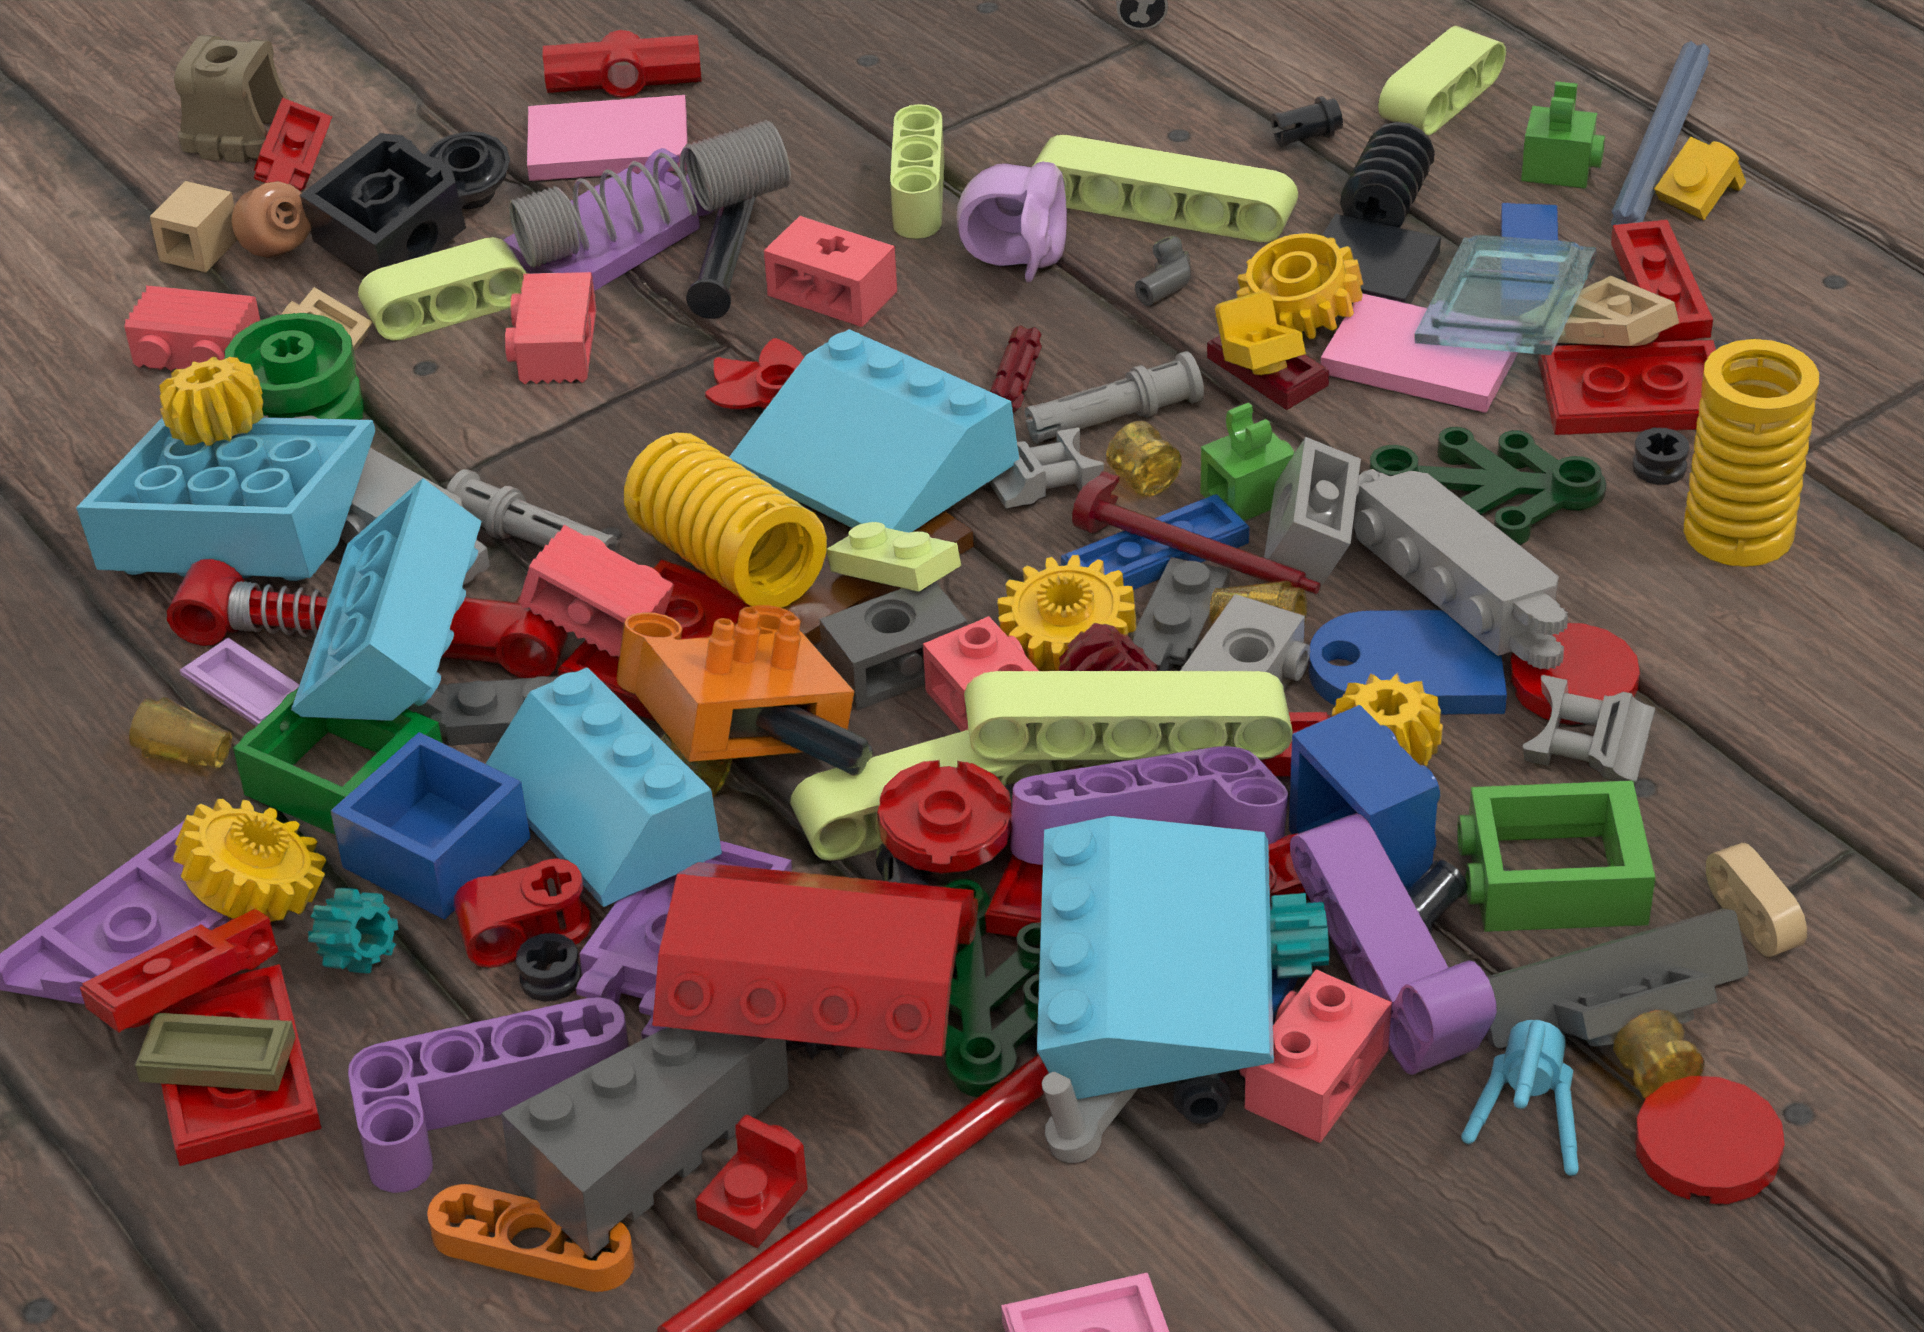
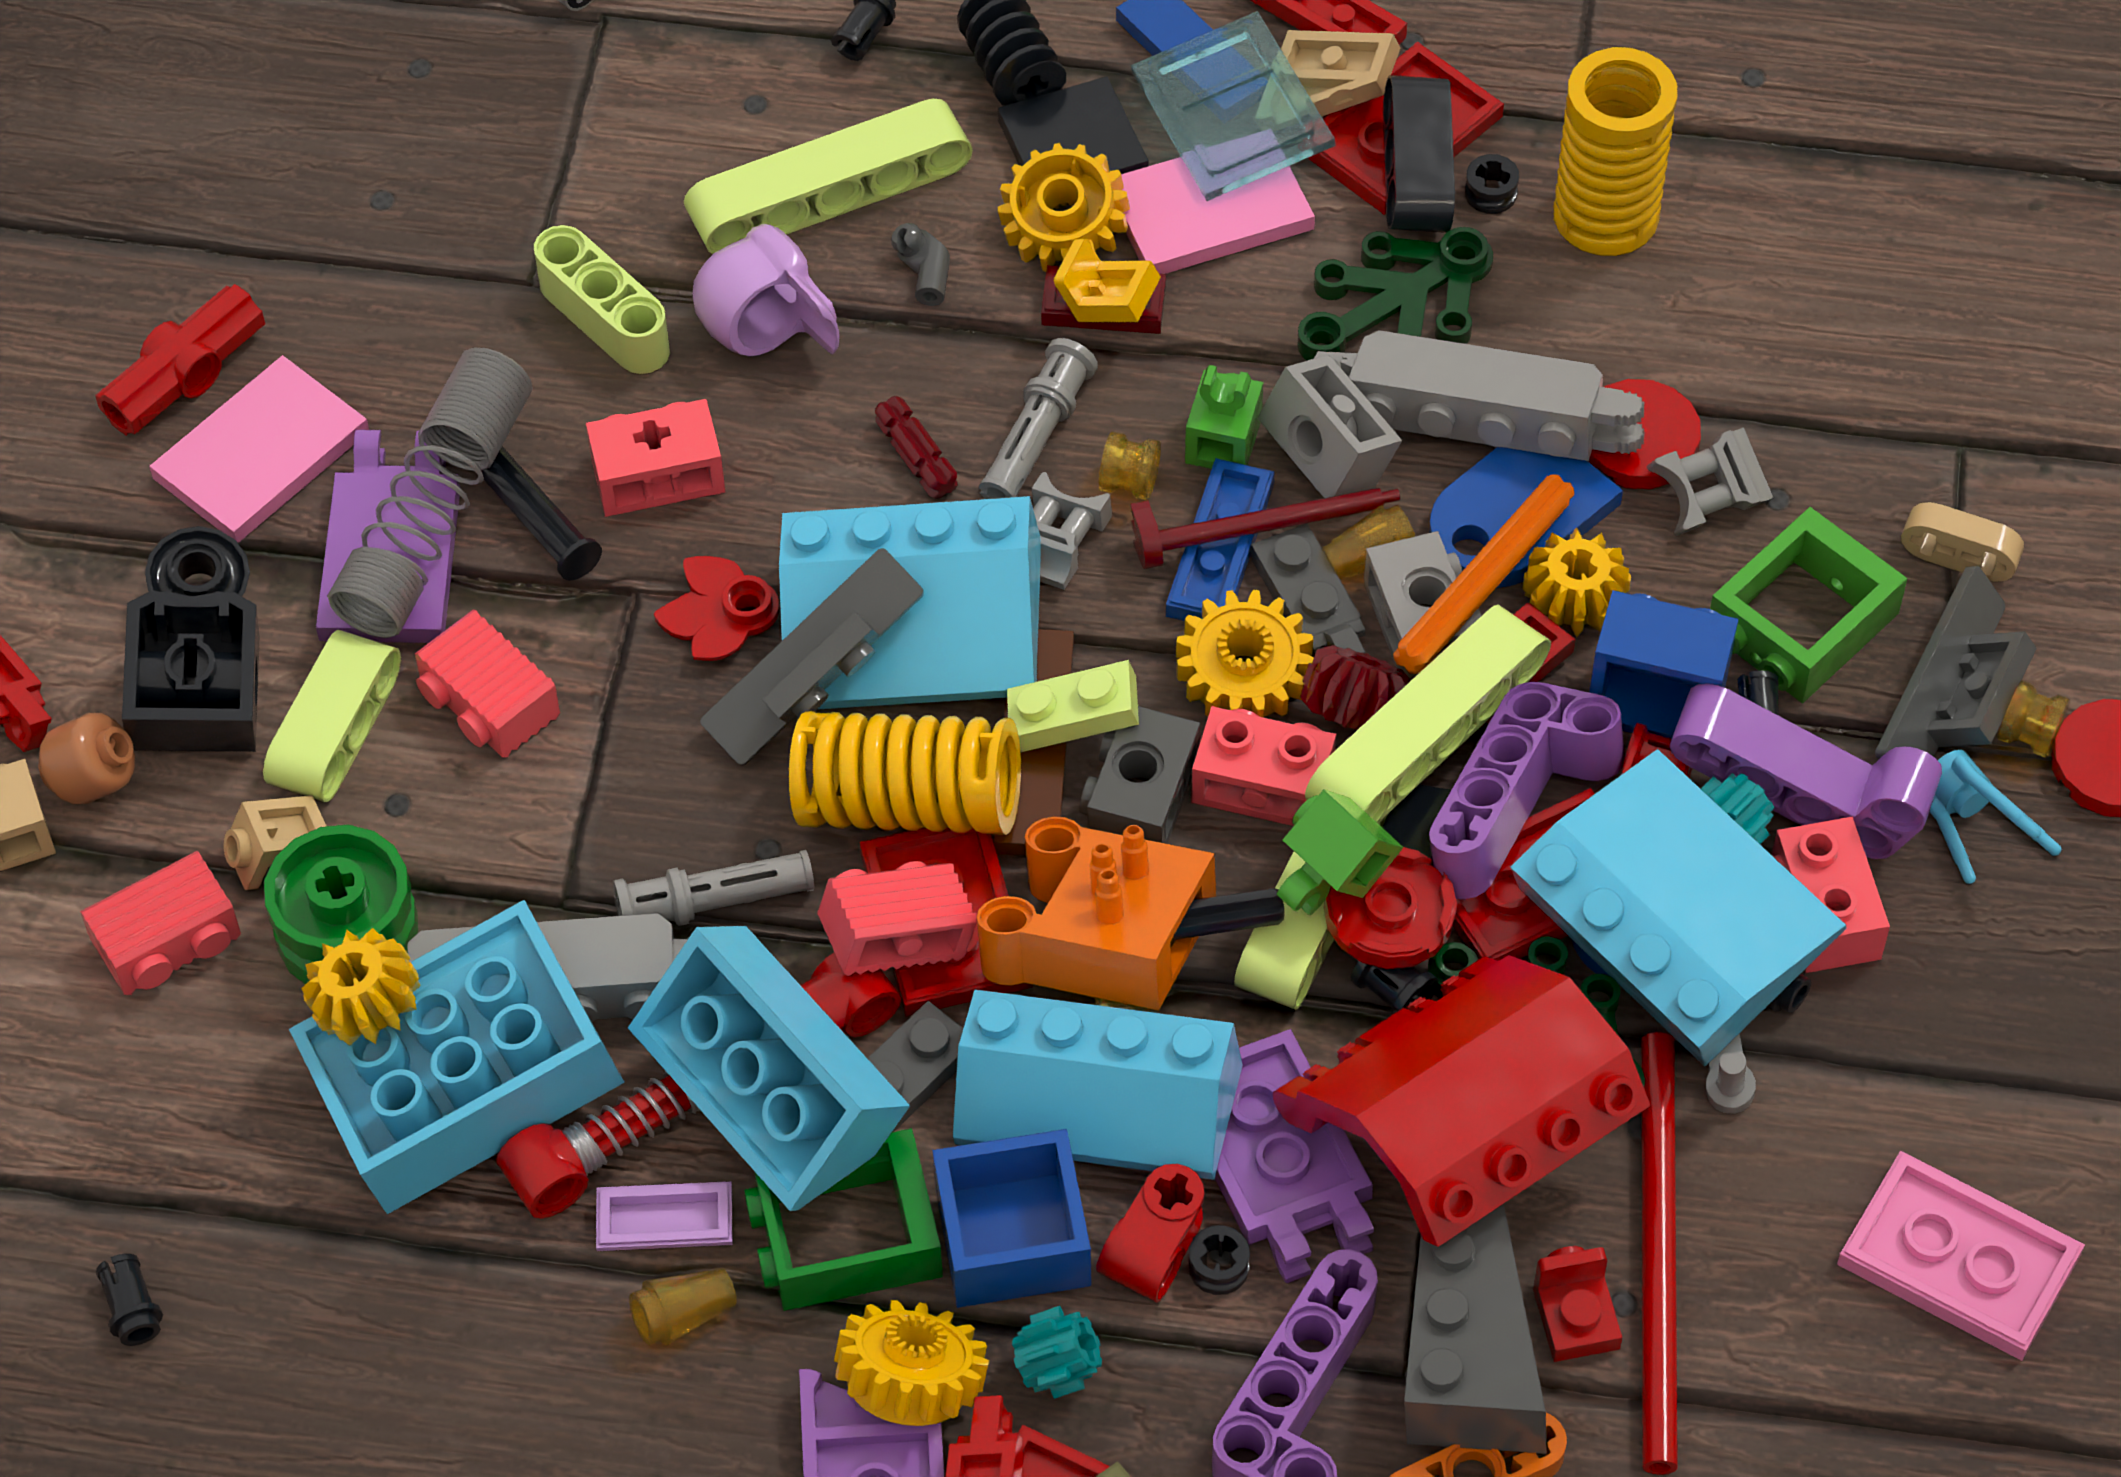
camera: 45 degrees left, 15 degrees up
none -> dark grey bracket [700,548,924,765]
none -> bright green brick [1277,789,1404,915]
none -> black beam [1383,75,1455,233]
none -> orange axle [1393,474,1574,674]

